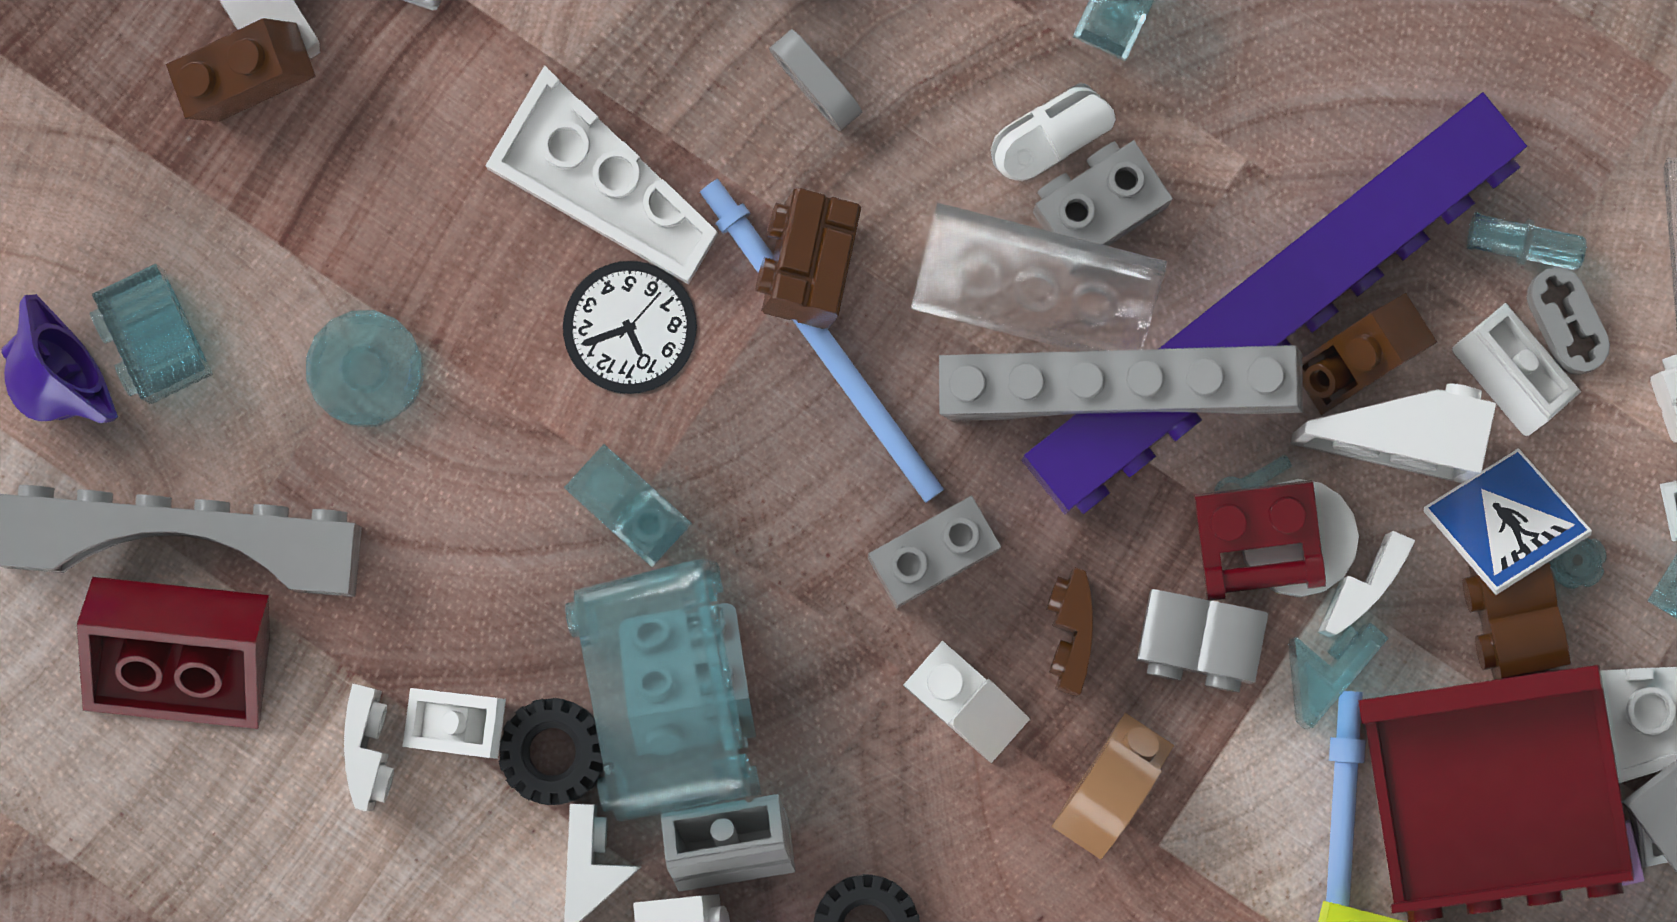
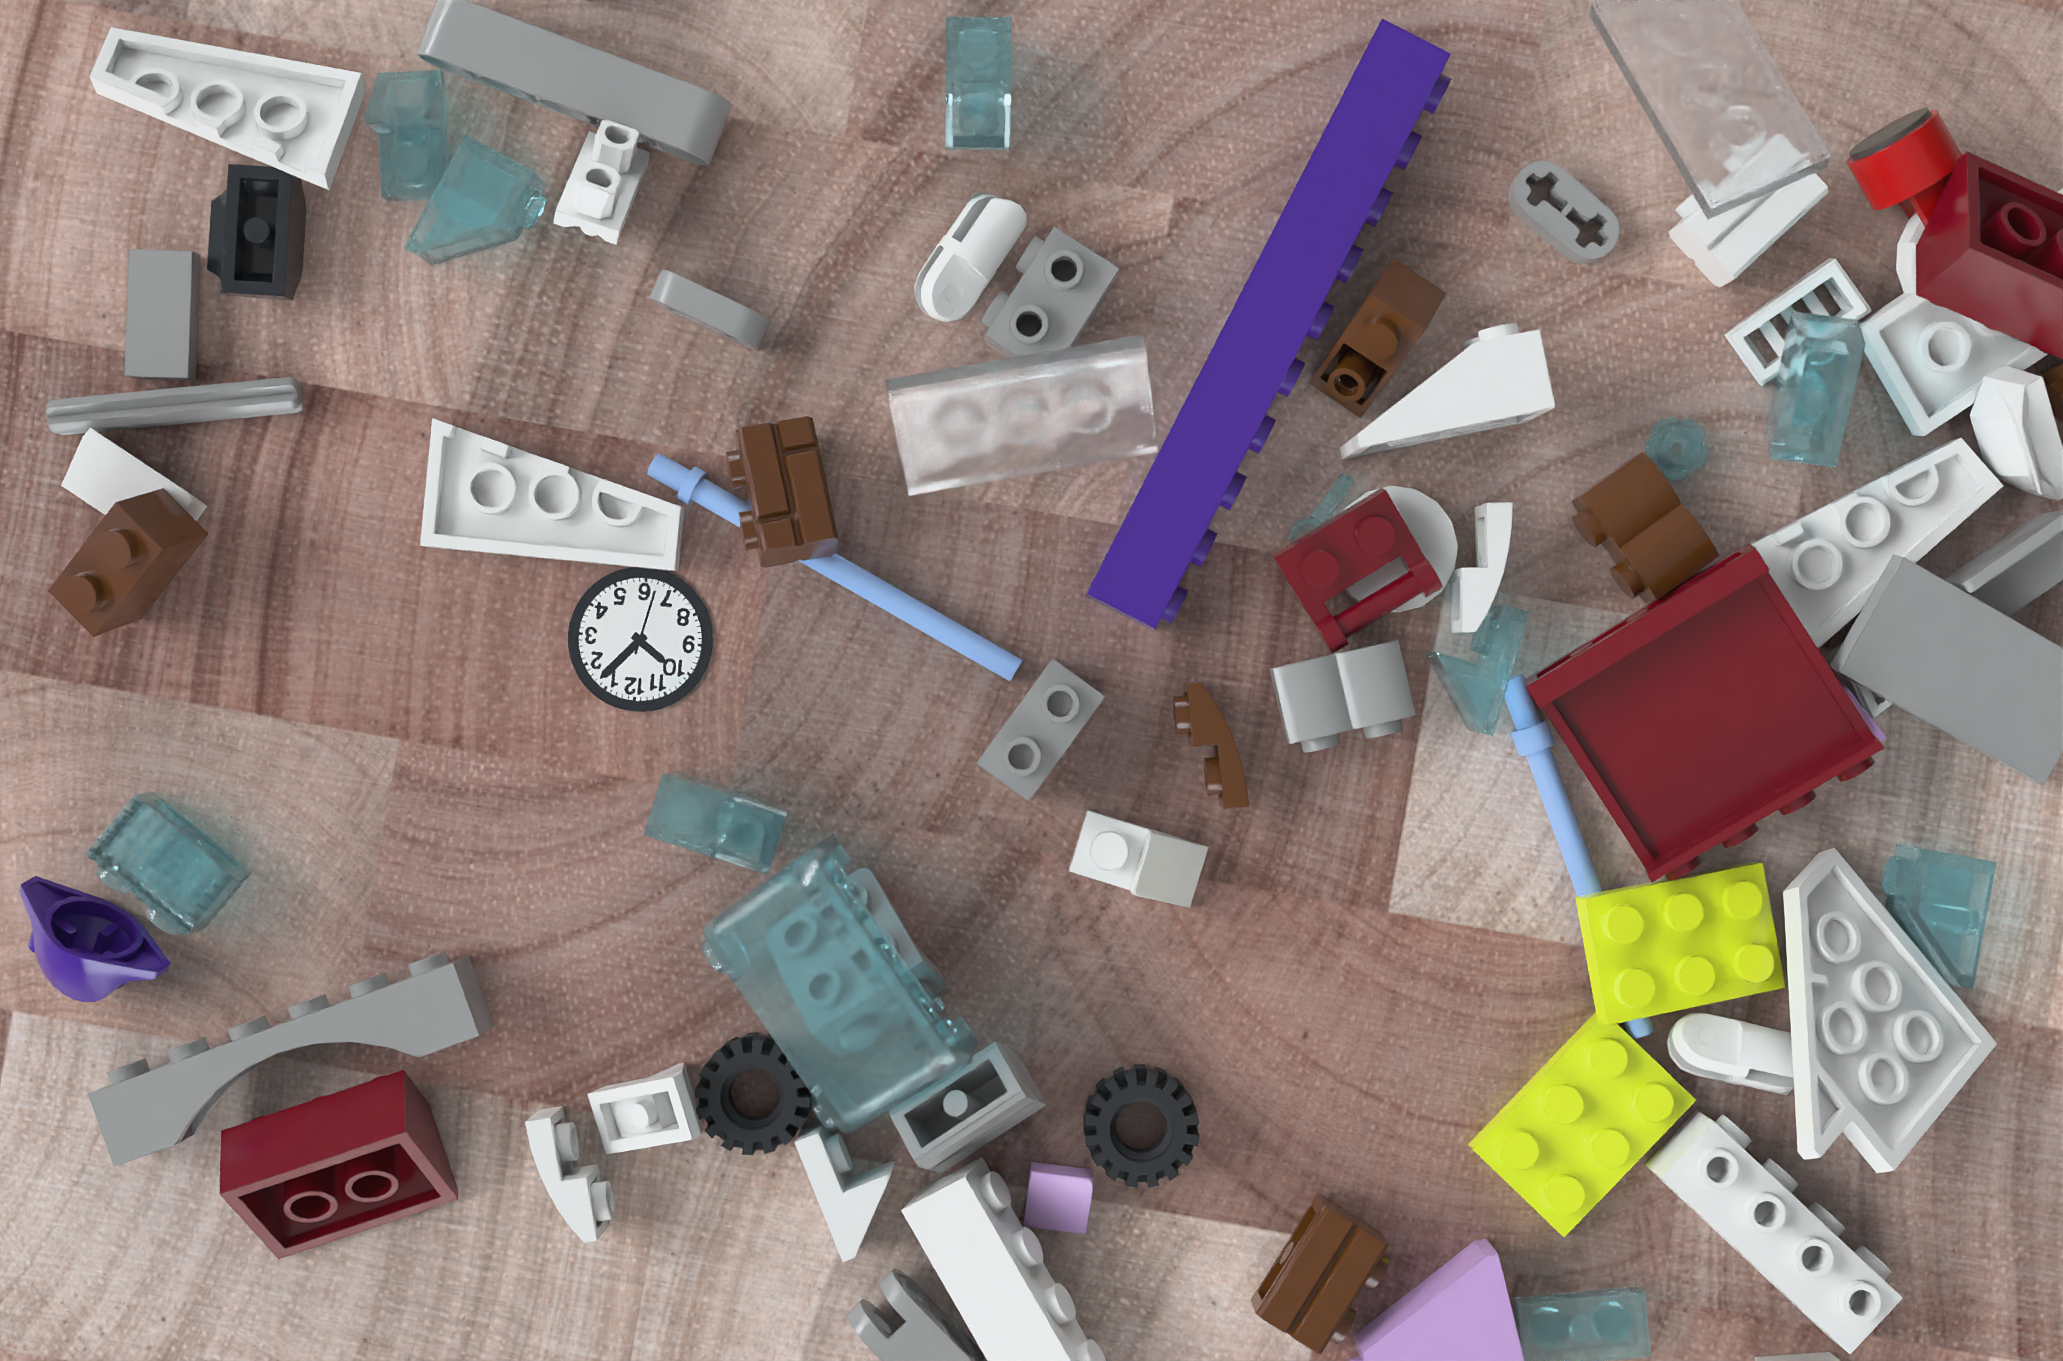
camera: 25 degrees left, 5 degrees up
clear light blue tile [306,310,423,427] -> none
light grey arch [939,346,1303,421] -> none
medium nougat brick [1051,713,1174,859] -> none
piece [1424,448,1592,595] -> none
white slope [1452,303,1581,436] -> none
clear light blue axle [1466,212,1587,270] -> none

